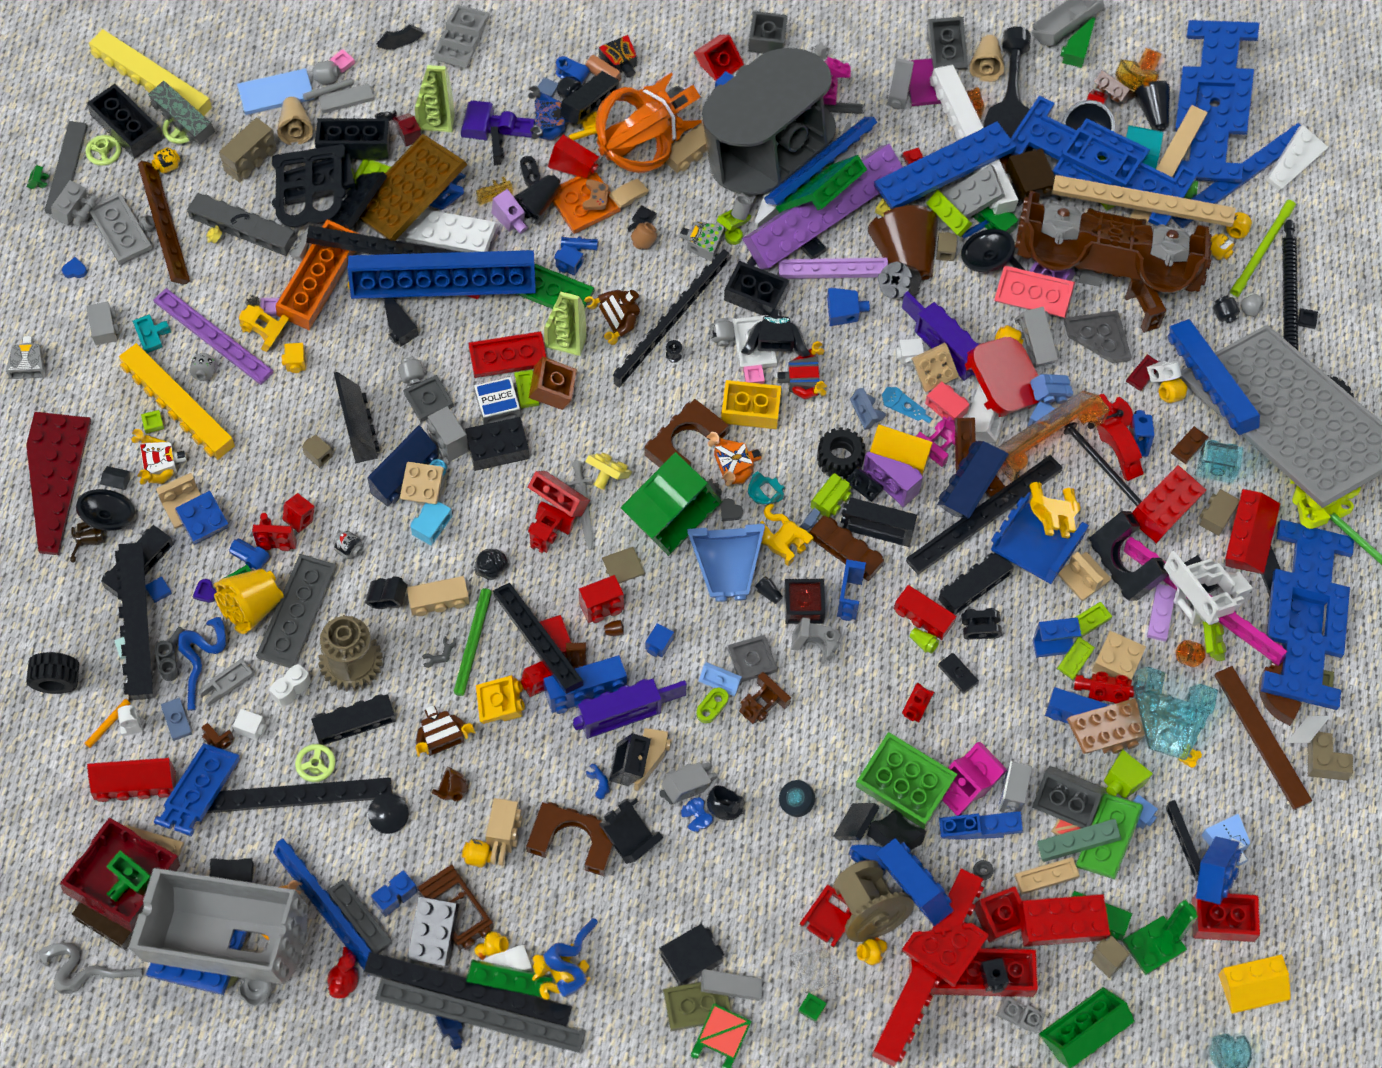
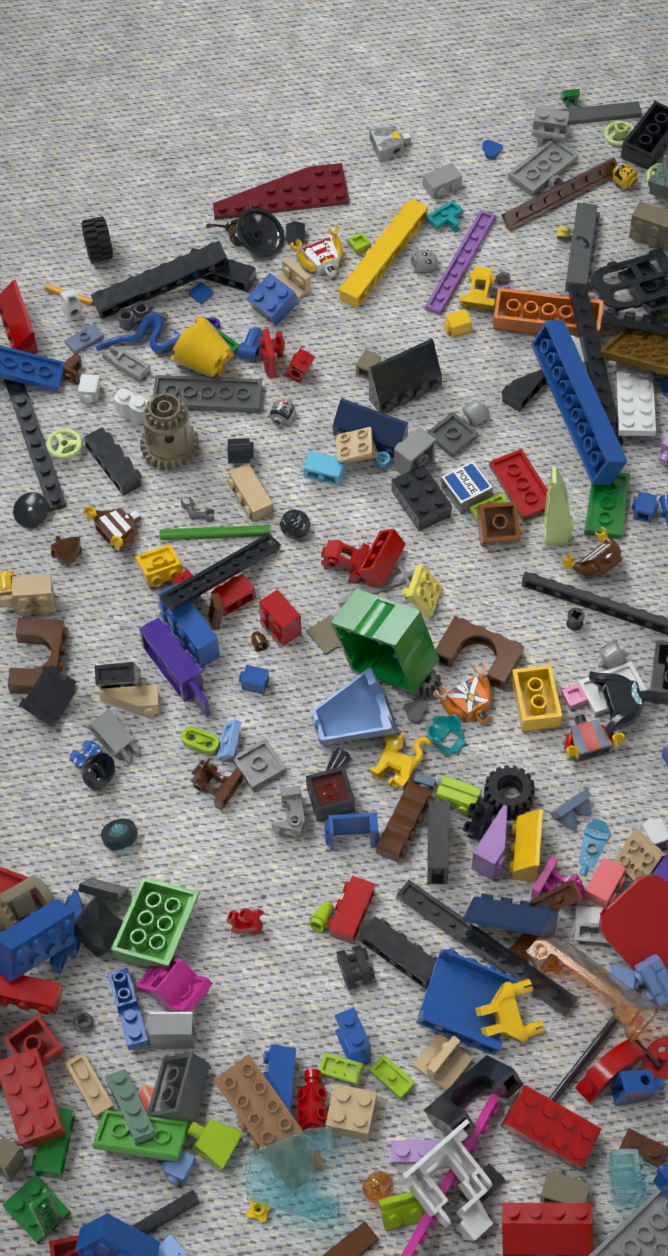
camera: 80 degrees right, 5 degrees down
blue piece [586,764,610,800] -> none
black plate [938,653,979,694] -> none

